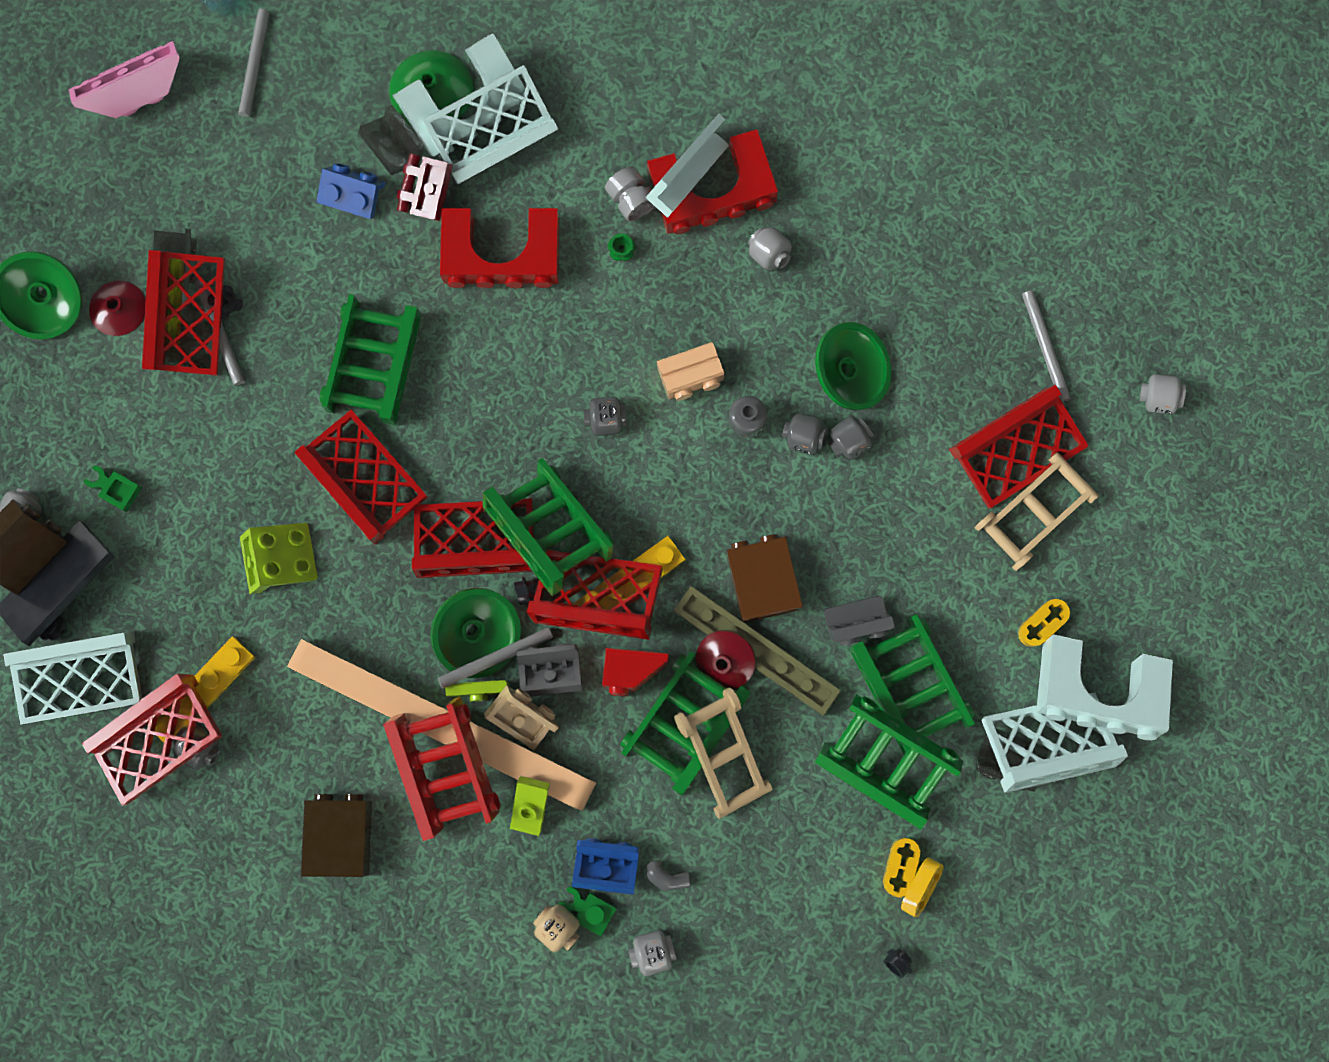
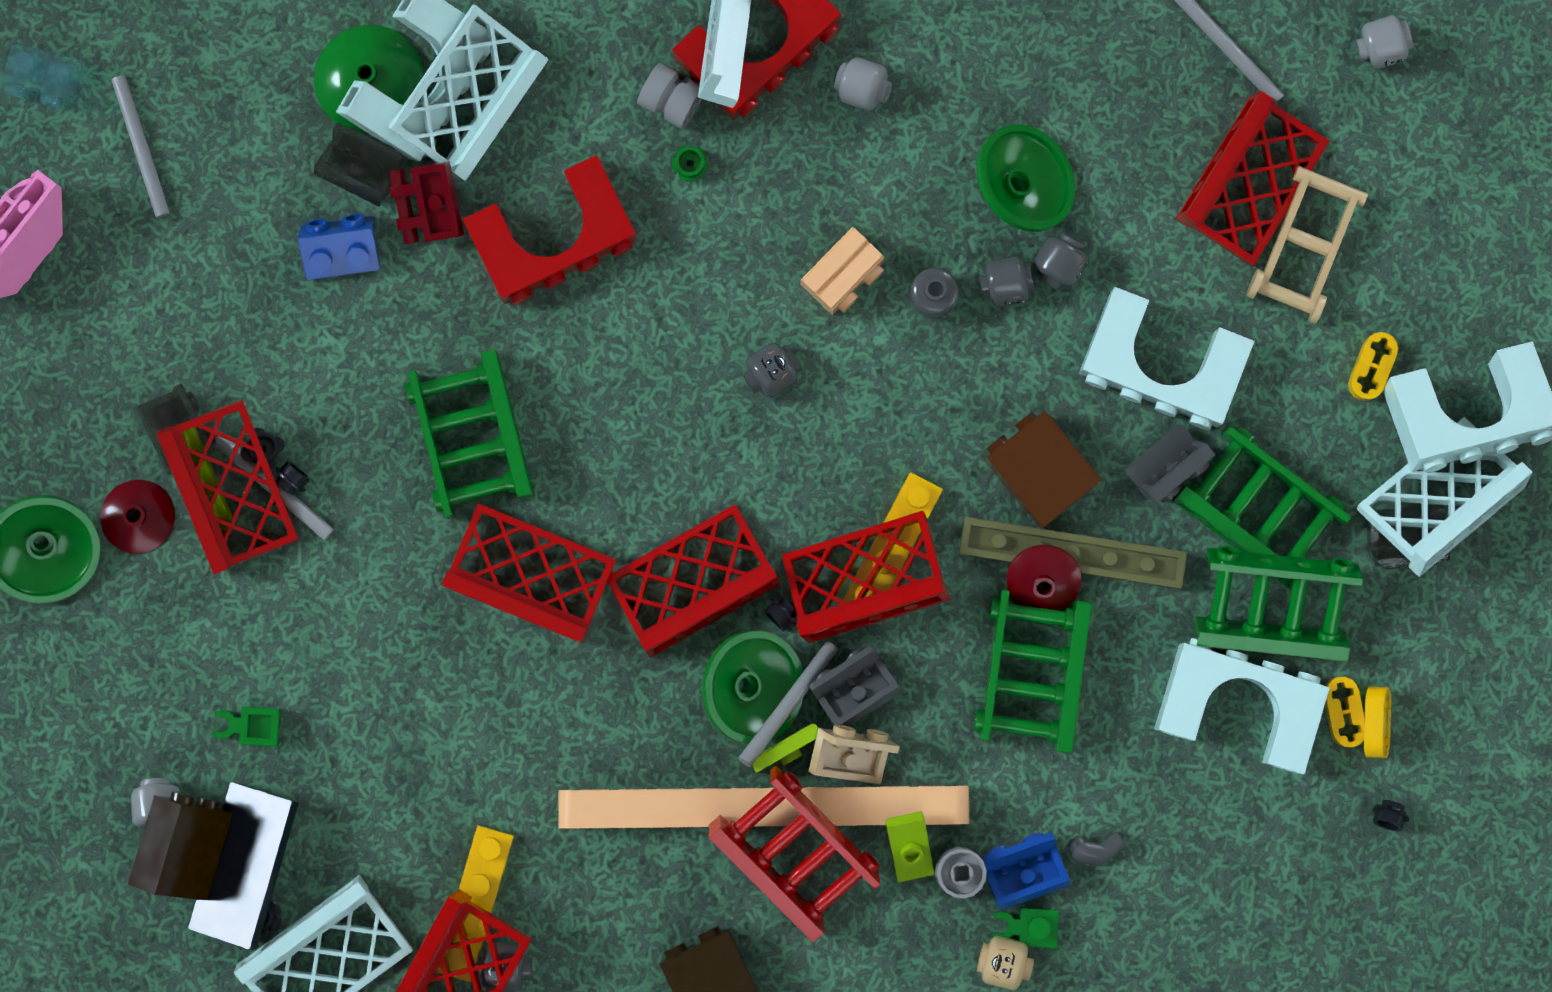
camera: 30 degrees left, 5 degrees up
lime bracket [240,523,318,594] -> none
green fence [483,458,614,596] -> none
red slope [602,648,669,697] -> none
light grey head [628,930,676,976] -> none
tan piece [675,687,772,819] -> none
none -> black plate [275,461,310,494]
none -> light grey wheel [934,846,987,898]
none -> light aqua arch [1079,287,1254,430]
none -> light aqua arch [1154,638,1330,775]

